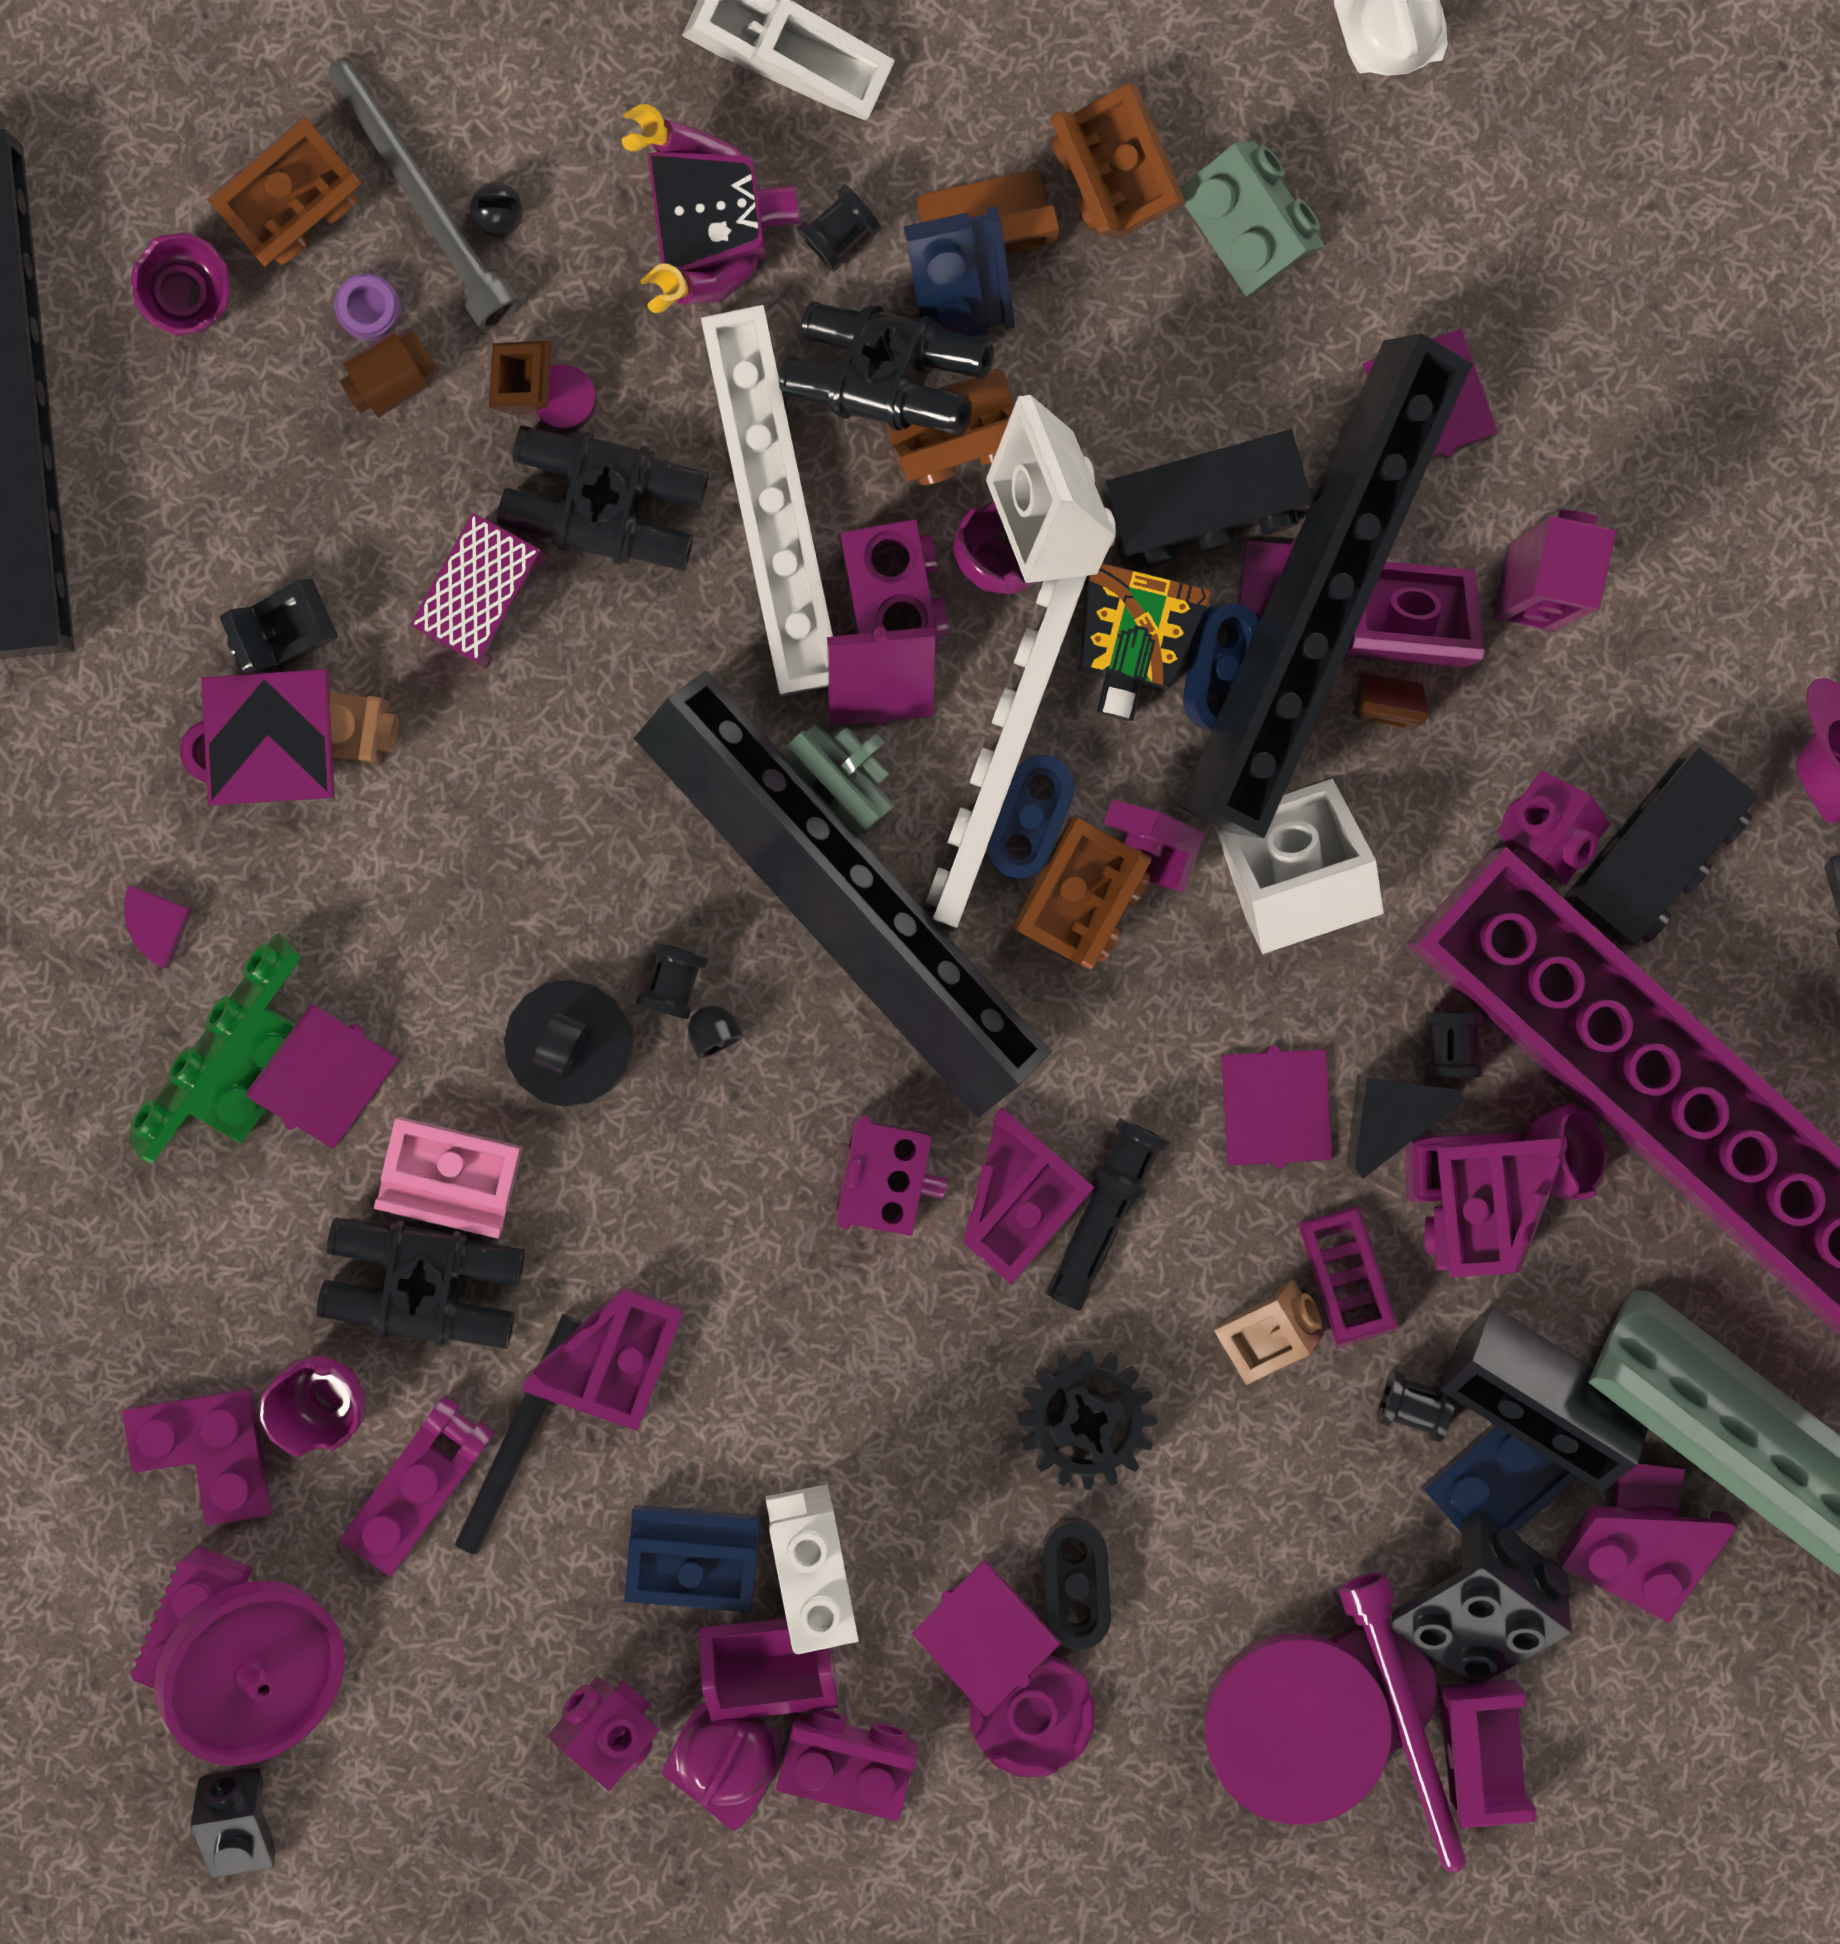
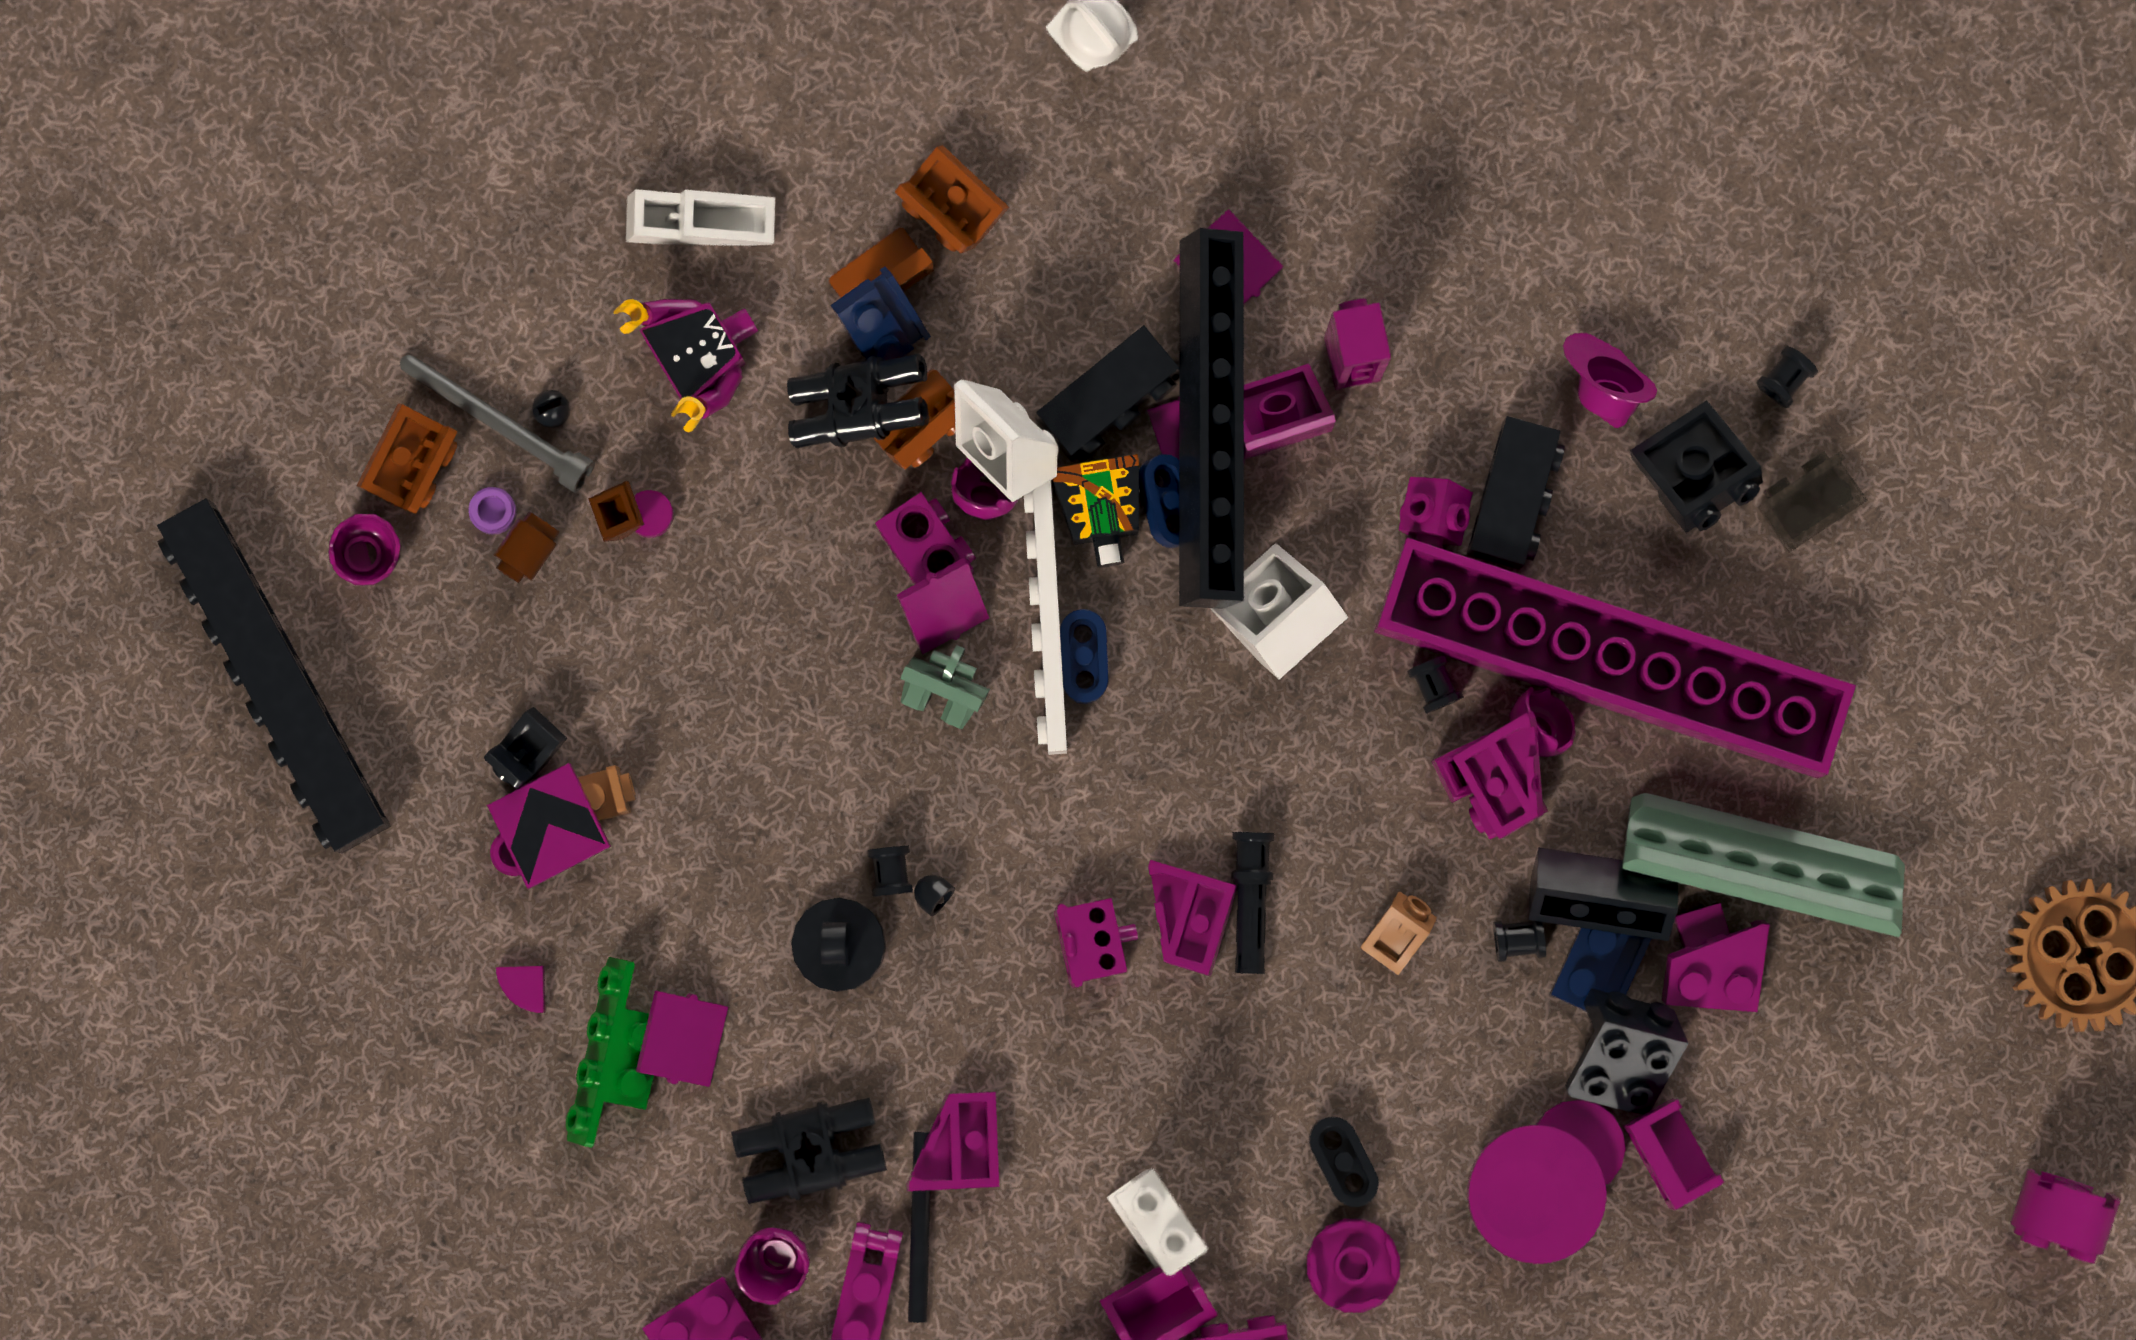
camera: 25 degrees left, 5 degrees down
bright pink plate [374,1117,523,1238] -> none
magenta panel [410,512,547,668] -> none
black pin [497,425,709,571] -> none
dark blue plate [624,1505,761,1613] -> none
black brick [633,671,1052,1118] -> none
white plate [701,305,833,697] -> none
black bush [797,184,882,272] -> none
magenta piece [911,1560,1062,1717] -> none
dark orange bracket [1011,816,1152,970] -> none
black gear [1018,1347,1158,1490] -> none
magenta bracket [1104,799,1205,892] -> none
sand green bracket [1180,141,1324,297] -> none
magenta piece [1221,1046,1332,1169] -> none
magenta slope [1298,1205,1398,1349] -> none
magenta piece [1338,1572,1466,1873] -> none
black slope [1346,1076,1465,1179] -> none
reddish brown slope [1353,673,1428,730] -> none

